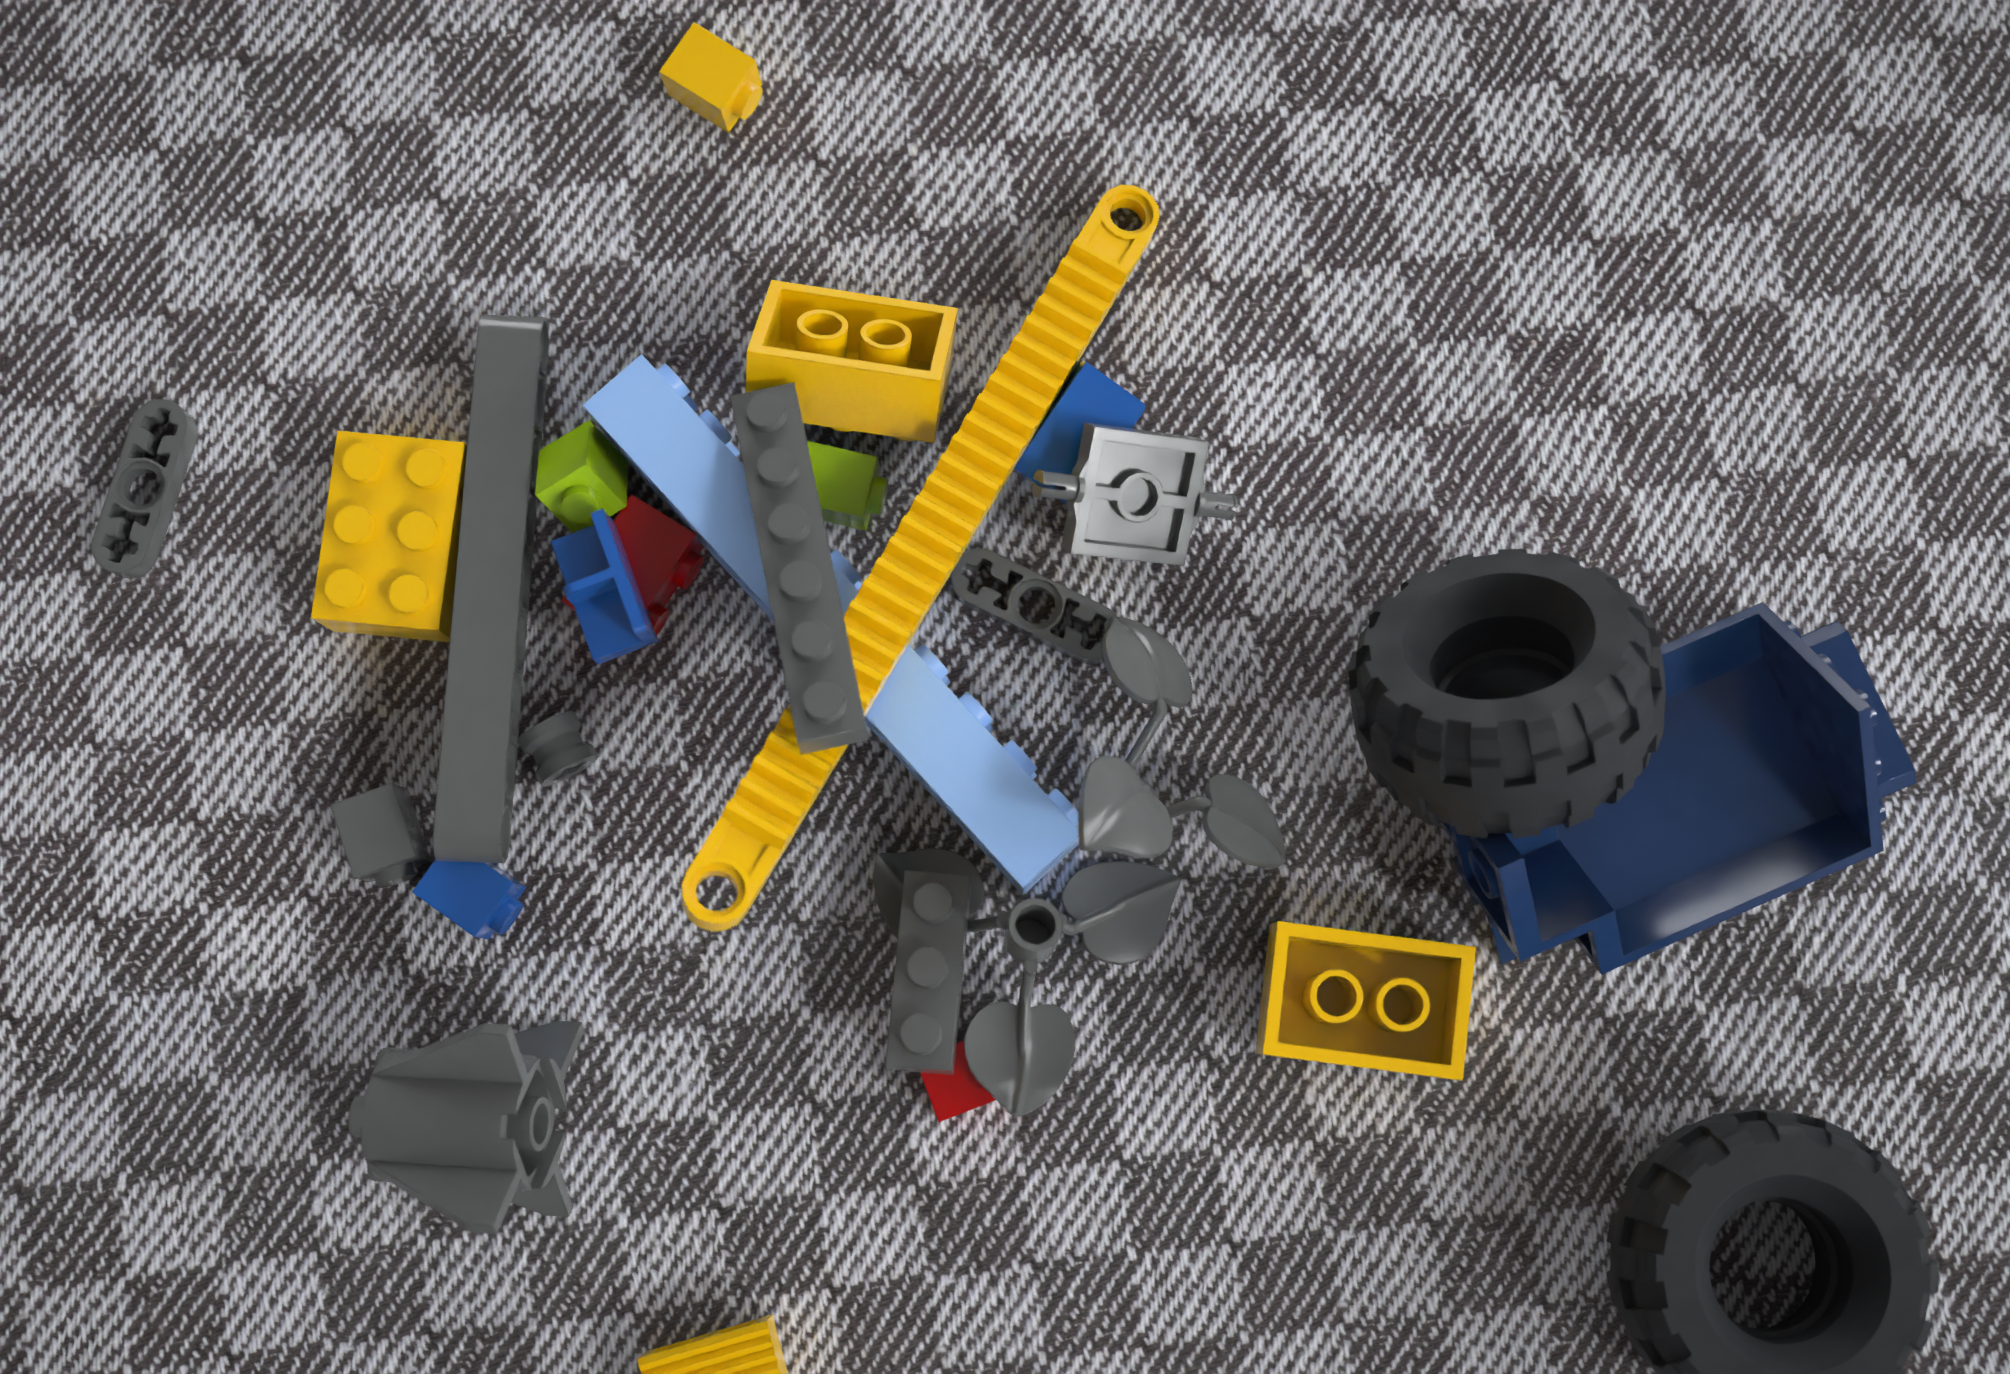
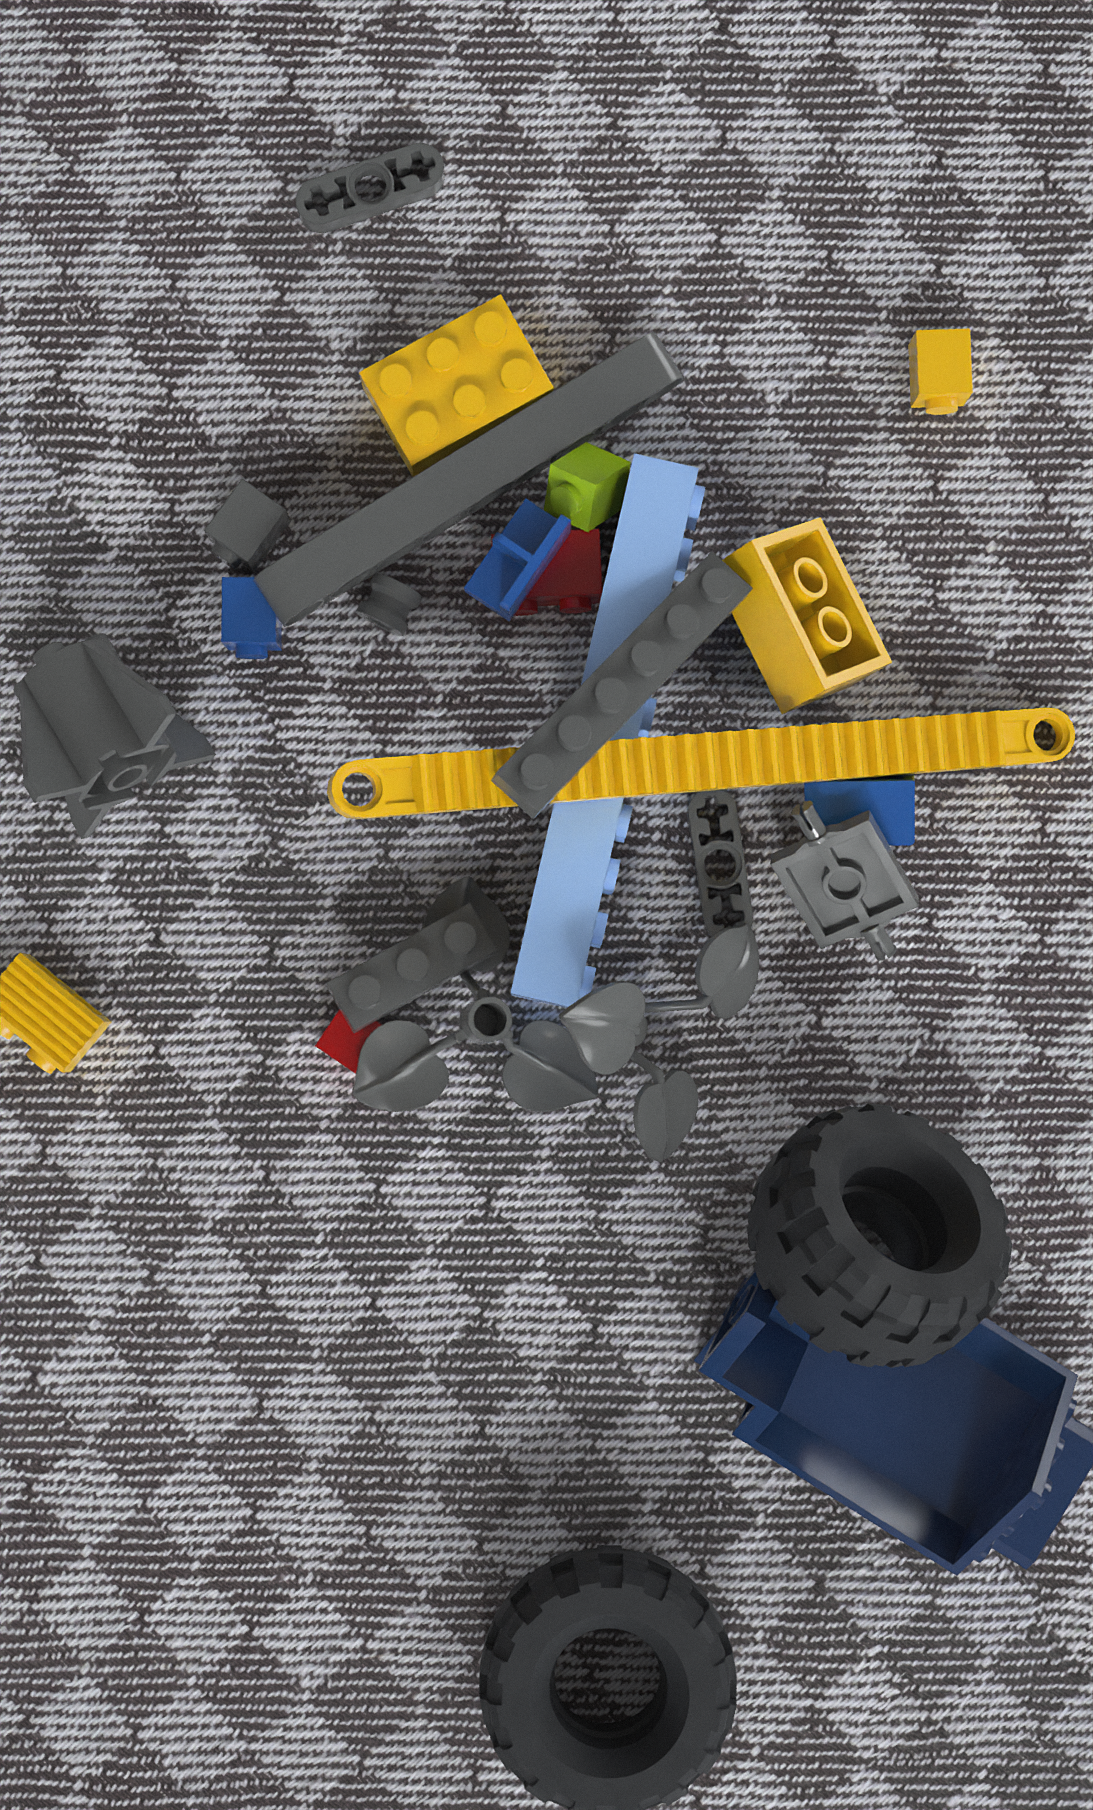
camera: 50 degrees right, 5 degrees up
lime brick [807,441,889,531] -> none
yellow brick [1255,921,1476,1080] -> none

